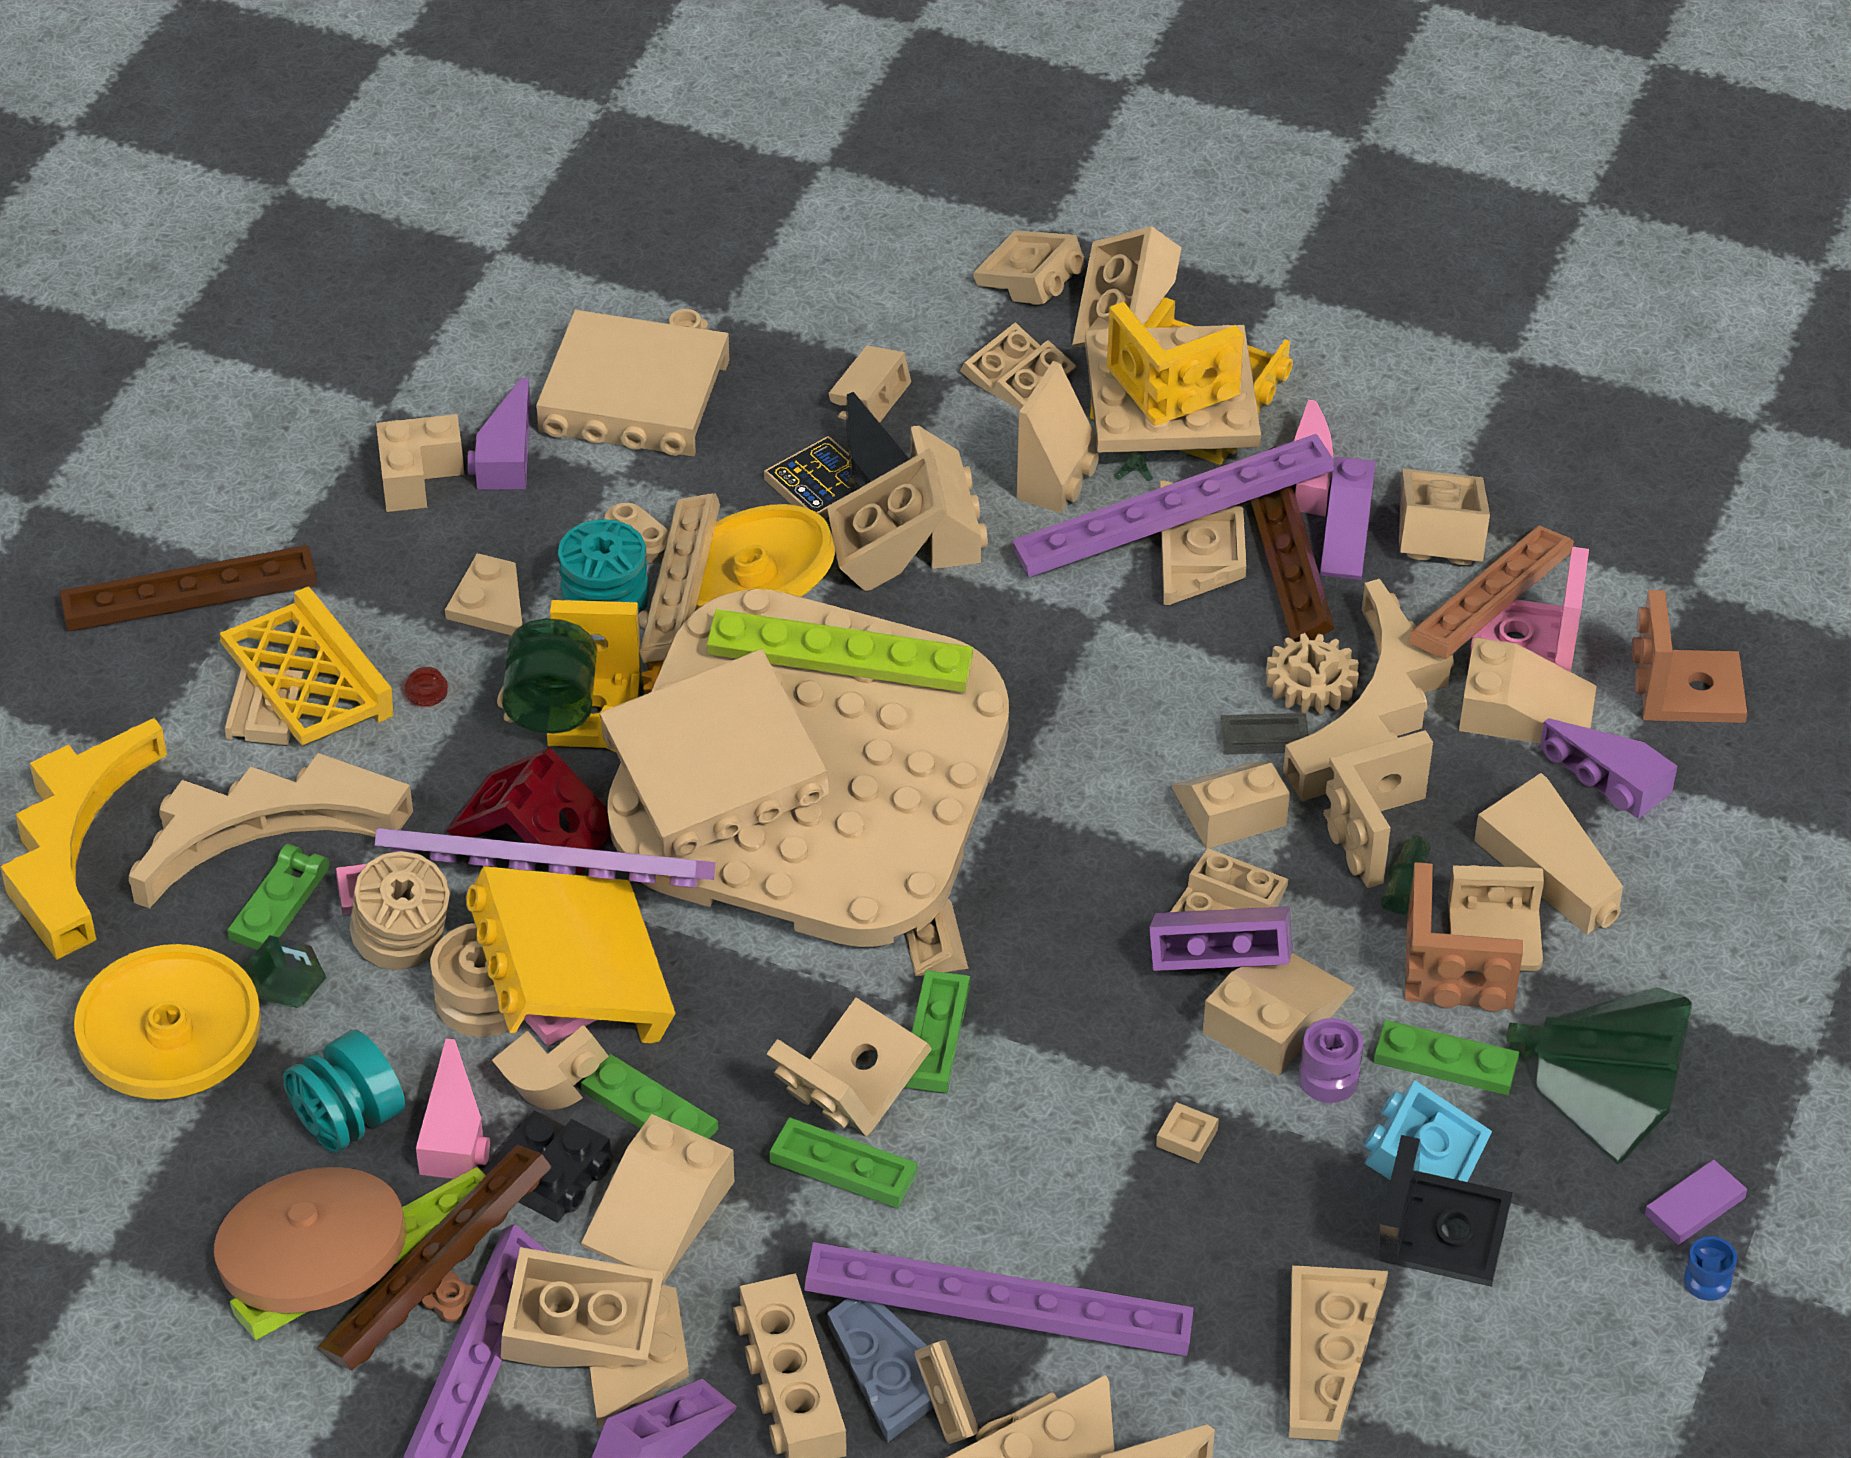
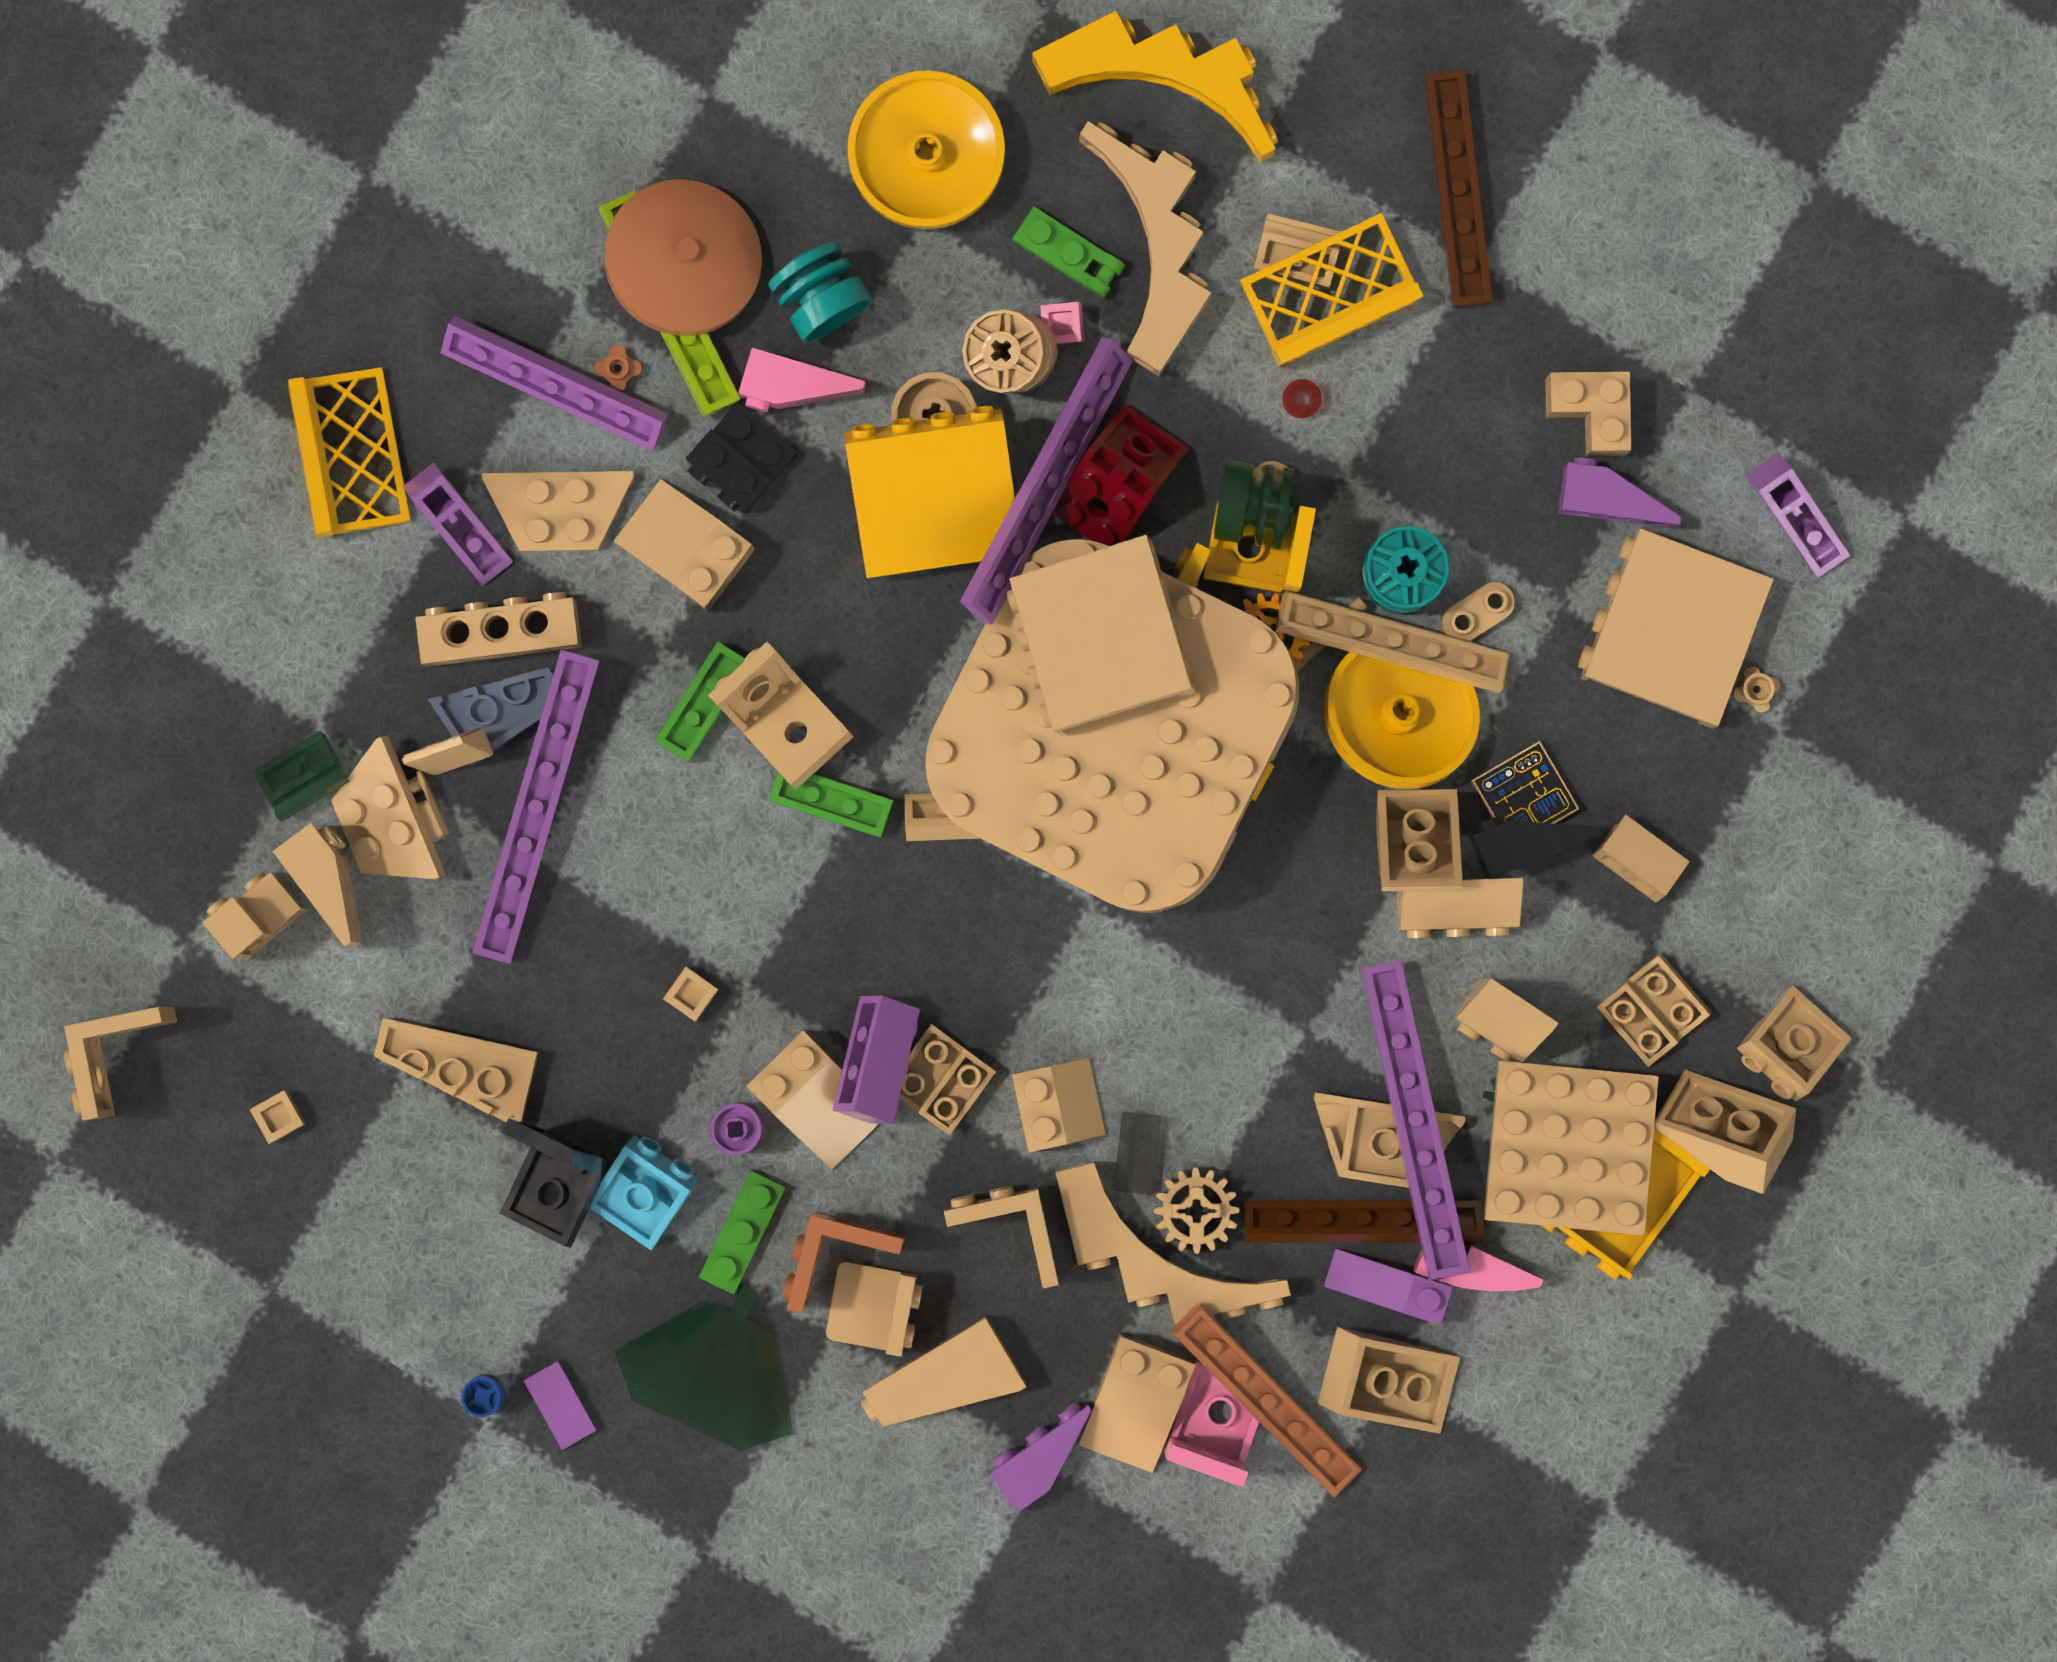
camera: 100 degrees right, 40 degrees up
clear green brick [244,935,327,1008] -> none
reddish brown plate [318,1145,551,1371] -> none
tan wing [445,553,523,638] -> none
tan brick [492,1025,609,1110] -> none
tan slope [500,1247,664,1367] -> none
bright green plate [581,1054,718,1139] -> none
lime plate [707,609,973,693] -> none
yellow bracket [1107,302,1244,426] -> none
clear green axle [1381,835,1431,915] -> none
nougat bracket [1631,590,1747,723] -> none
none -> medium lavender slope [1746,452,1851,578]

